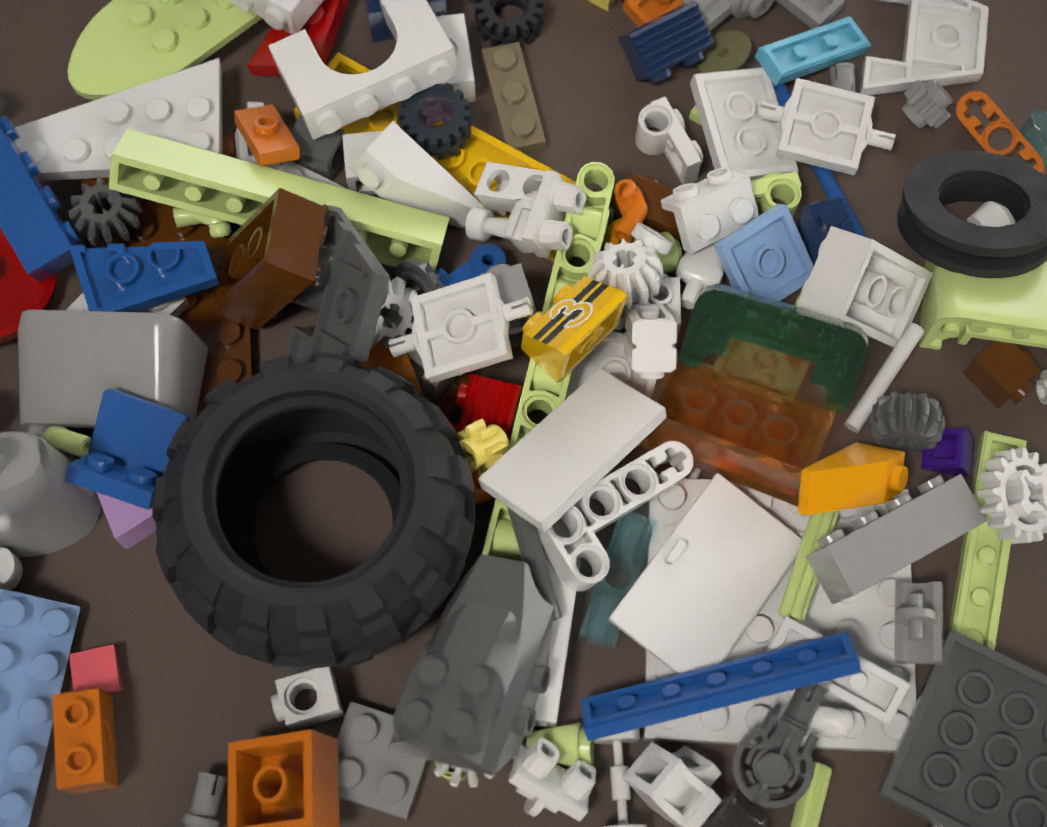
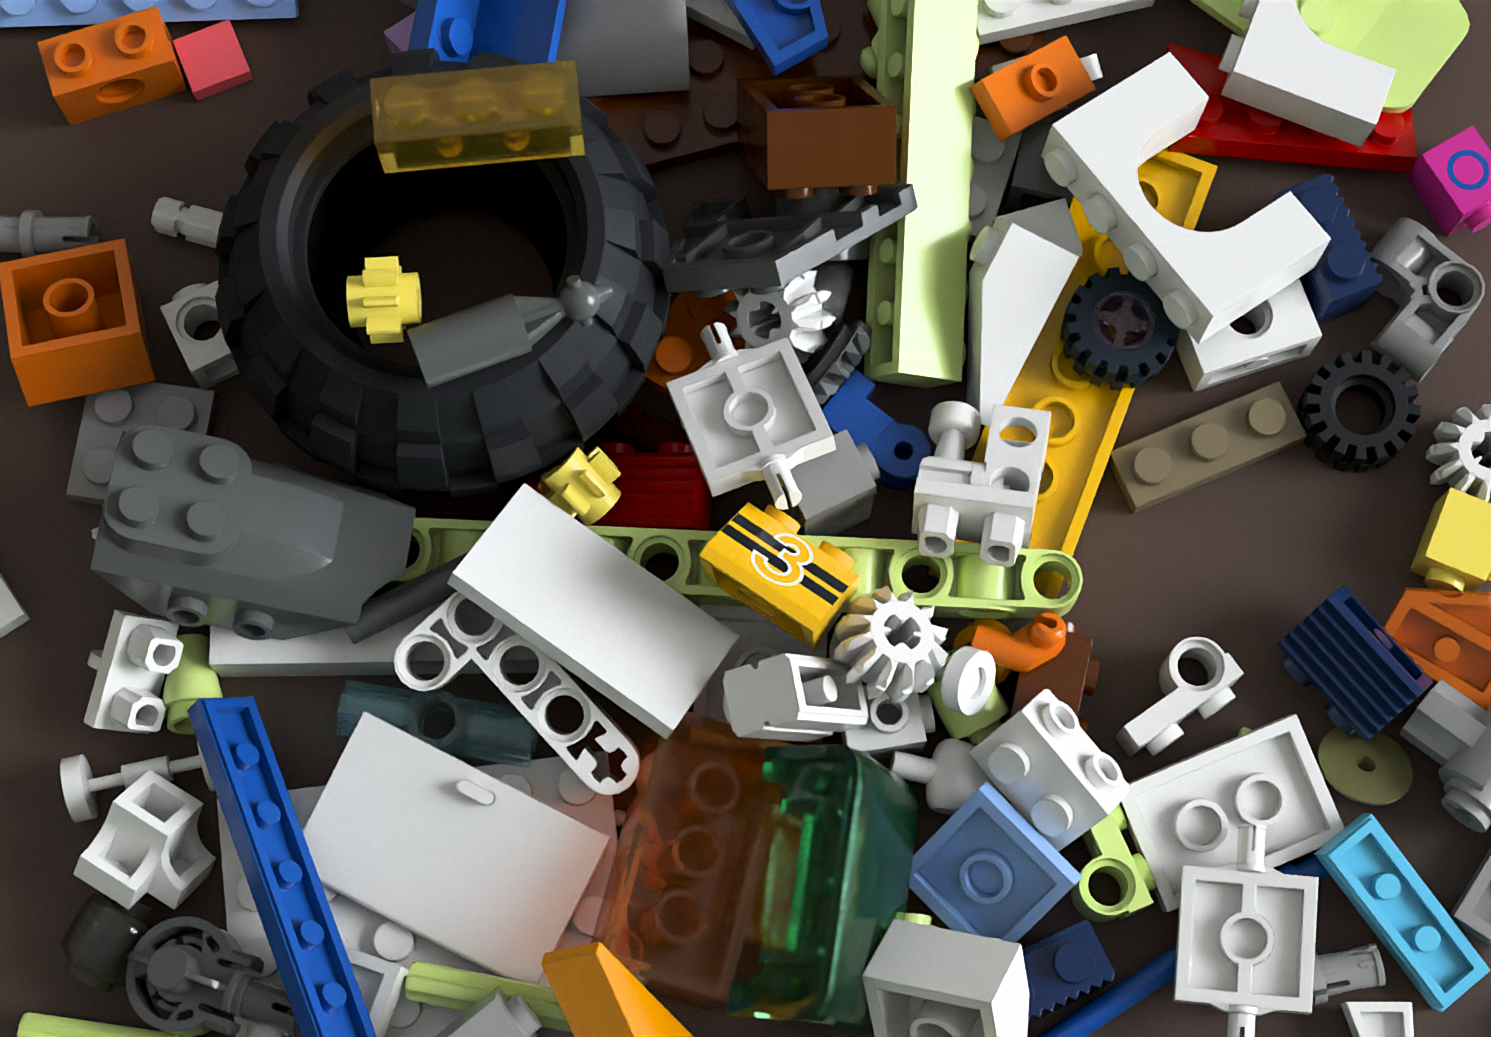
camera: 80 degrees right, 5 degrees up
none -> white axle [151,197,223,248]
none -> light yellow gear [346,256,422,344]
none -> clear yellow brick [370,60,585,173]
none -> dark grey wheel [407,275,614,389]

